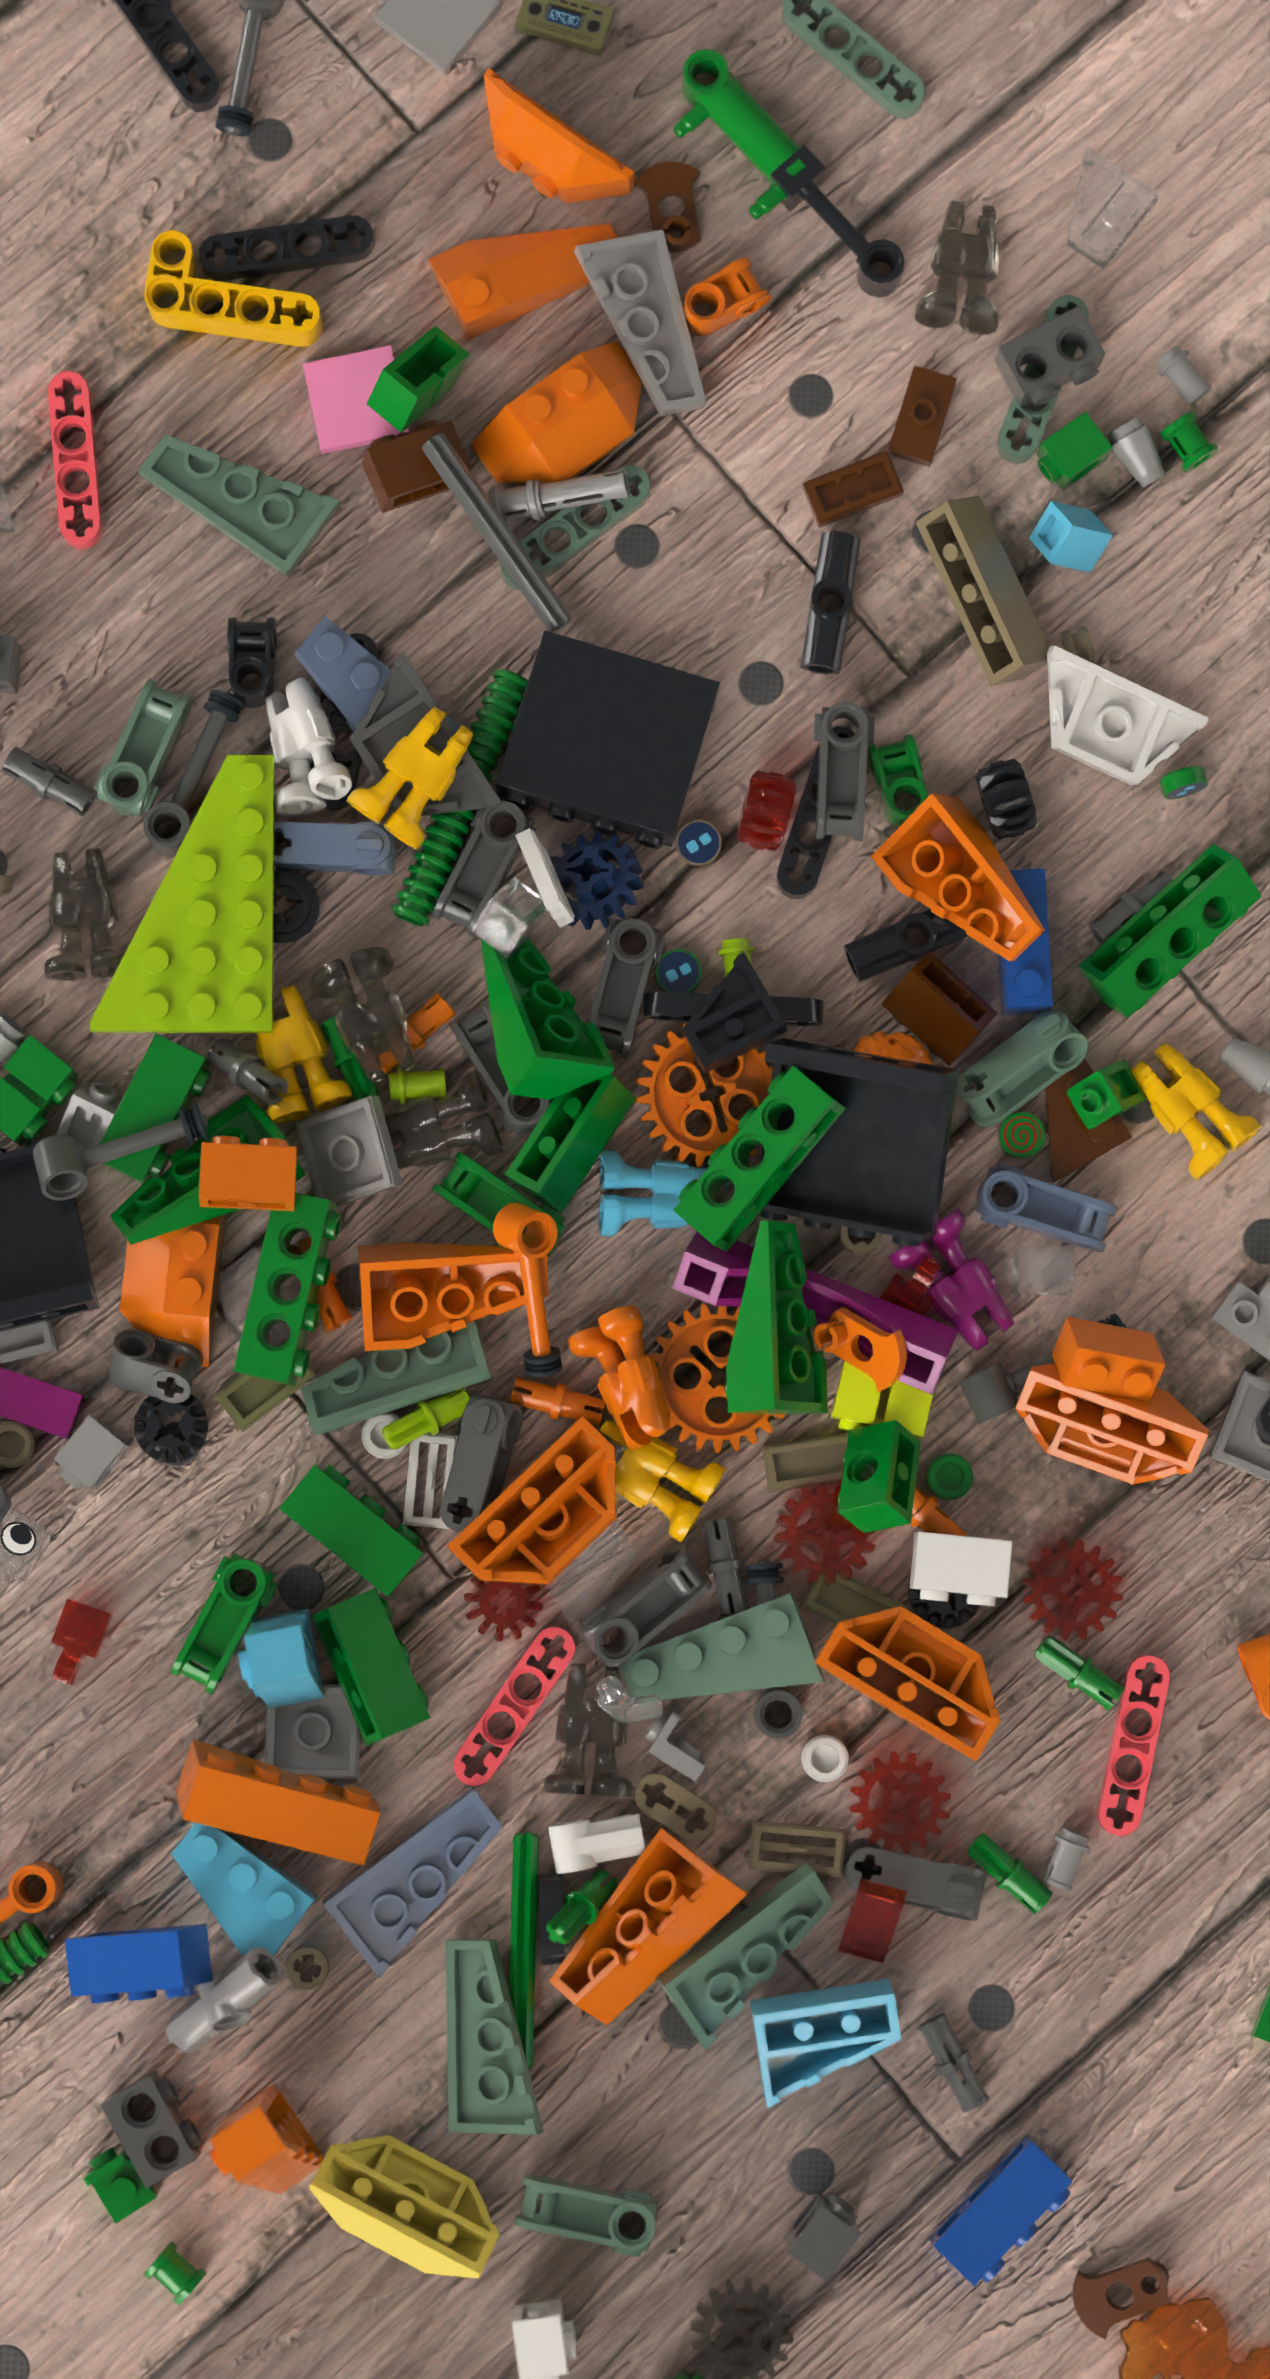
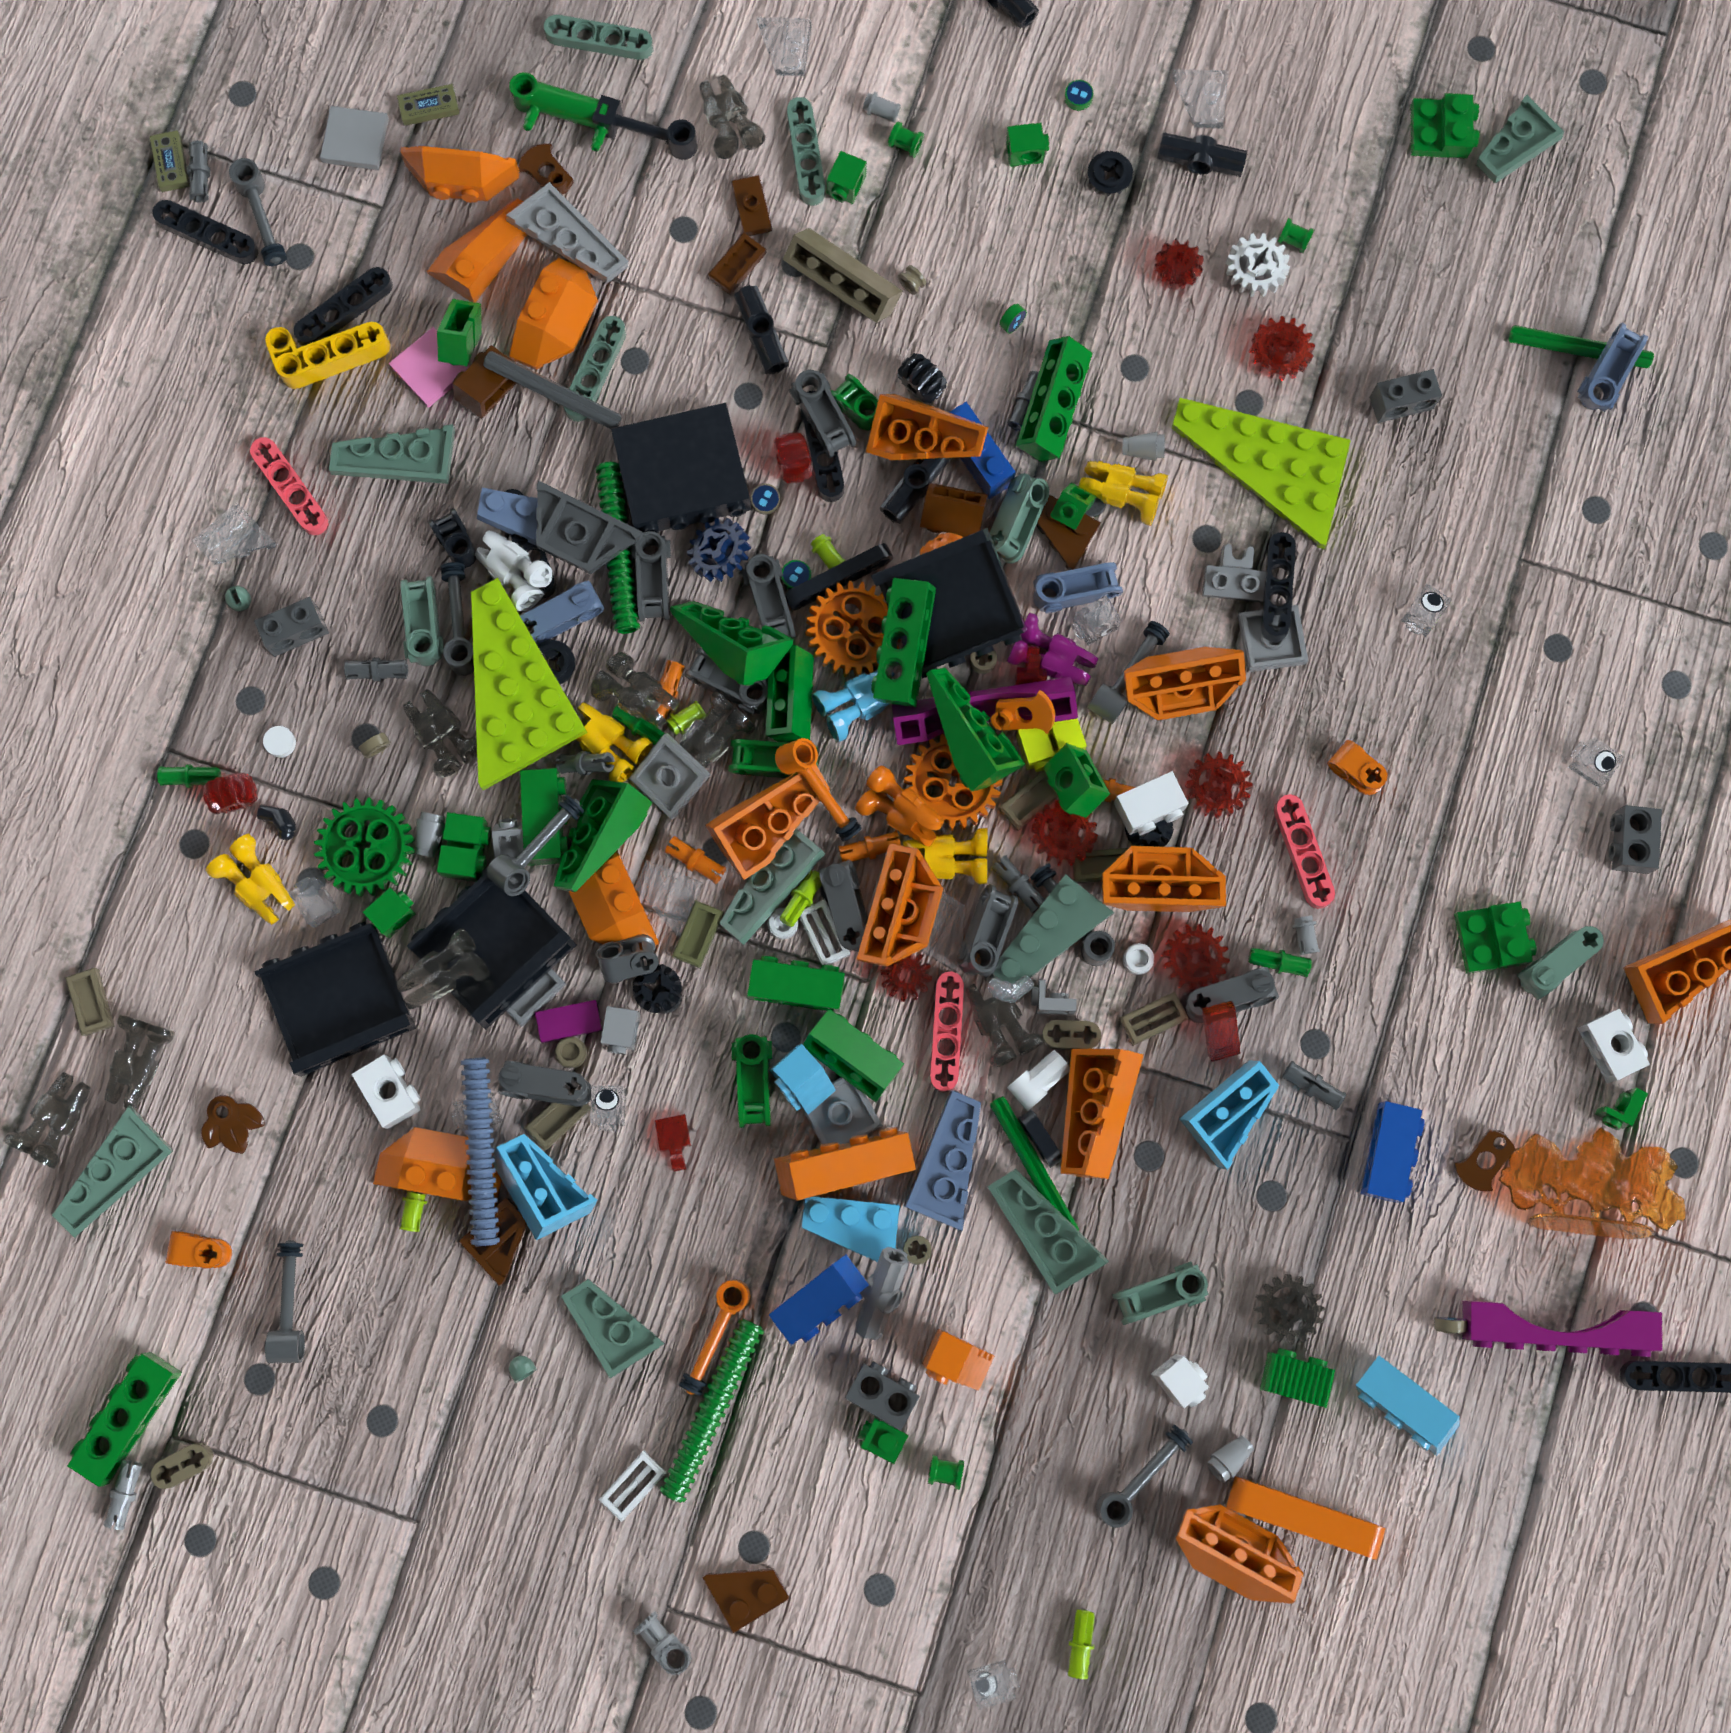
camera: 30 degrees left, 5 degrees down
orange brick [199,1136,297,1211] -> none
green brick [233,1192,342,1387] -> none
light yellow wedge [309,2135,500,2278] -> none
yellow piece [346,707,473,850] -> none
clear brick [471,877,547,958] -> none
light grey pin [489,468,630,522] -> none
white tile [515,828,575,928] -> none
green axle [546,1870,618,1945] -> none
sand green wing [656,1863,834,2050] -> none
black wing [682,952,787,1074] -> none
orange piece [683,257,771,337] -> none
dark grey brick [784,2191,861,2282] -> none
green tile [926,1453,973,1500] -> none
dark grey brick [994,306,1105,407] -> none
green tile [998,1112,1045,1159] -> none
medium azure panel [1029,501,1113,572] -> none
green axle [1035,1635,1124,1710] -> none
white wing [1047,646,1209,786] -> none
orange brick [1051,1316,1166,1402] -> none
light grey cone [1107,416,1166,488] -> none

